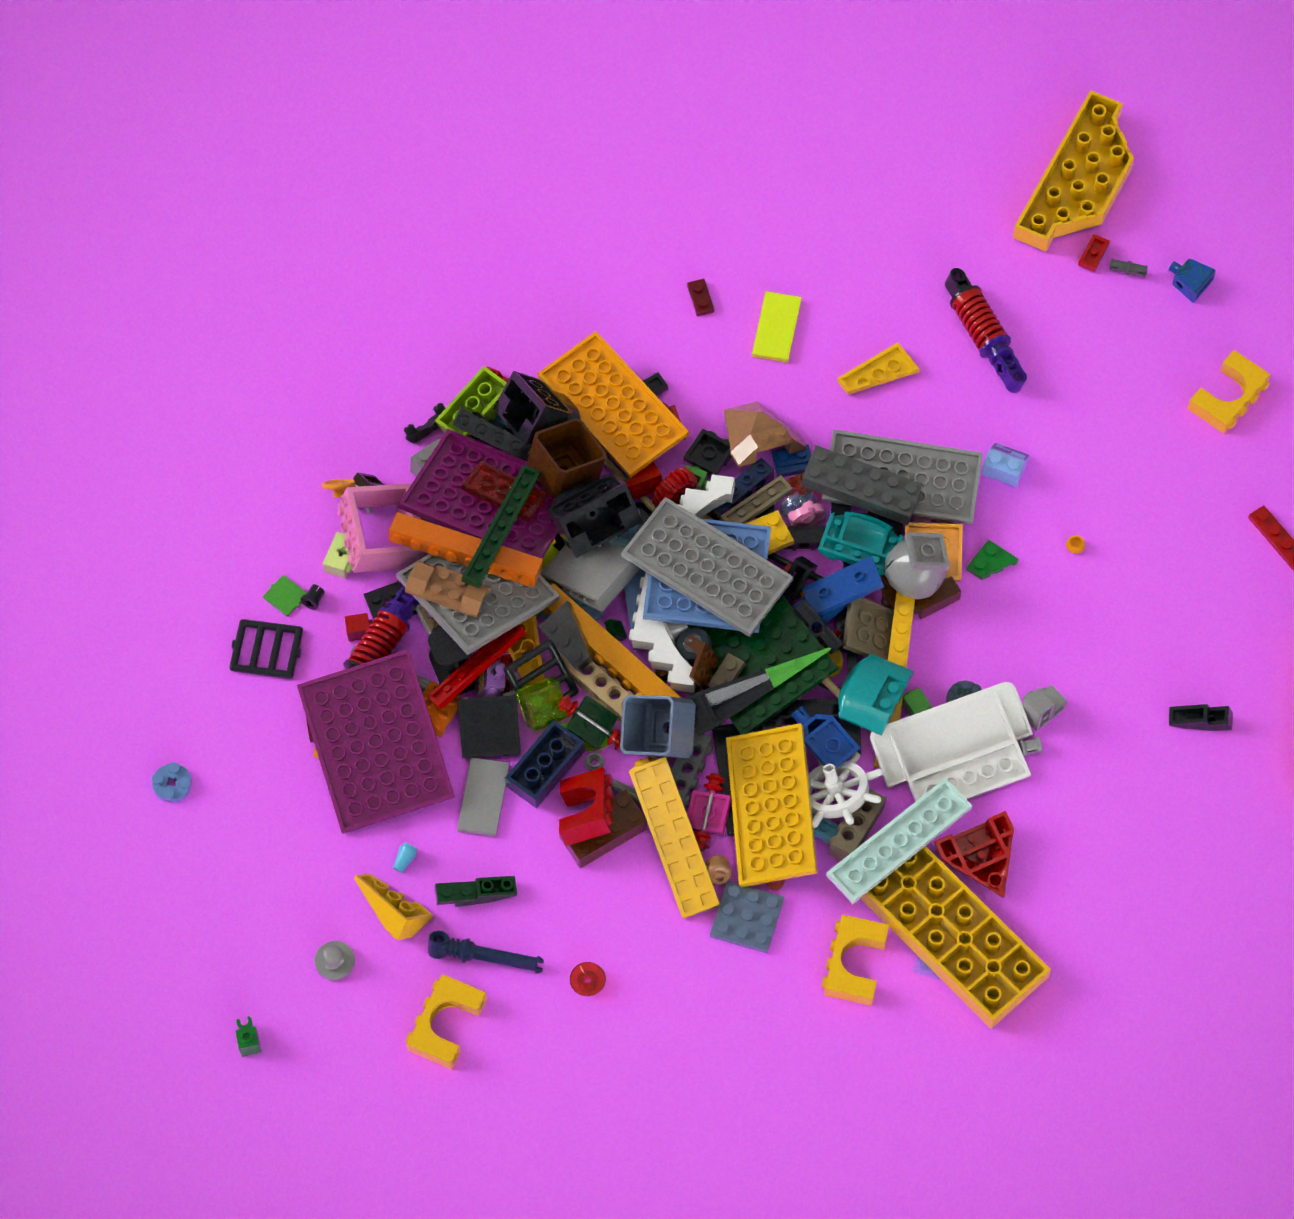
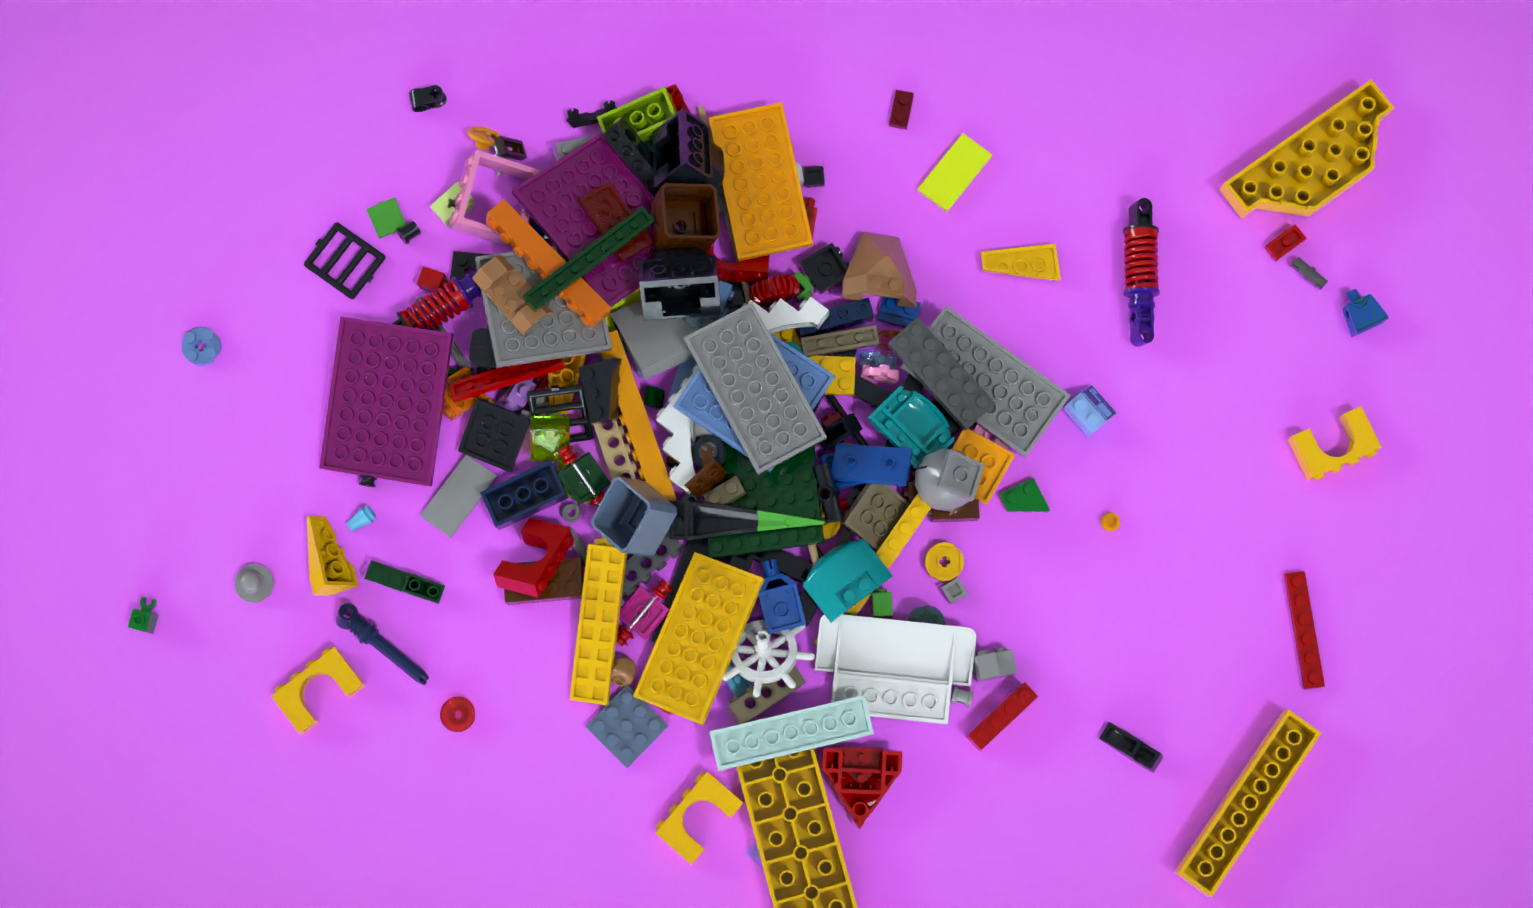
camera: 25 degrees right, 15 degrees up
none -> black bush [358,475,377,487]
none -> black piece [409,85,447,112]
none -> yellow plate [925,542,964,582]
none -> light grey plate [941,578,968,604]
none -> red brick [966,682,1039,751]

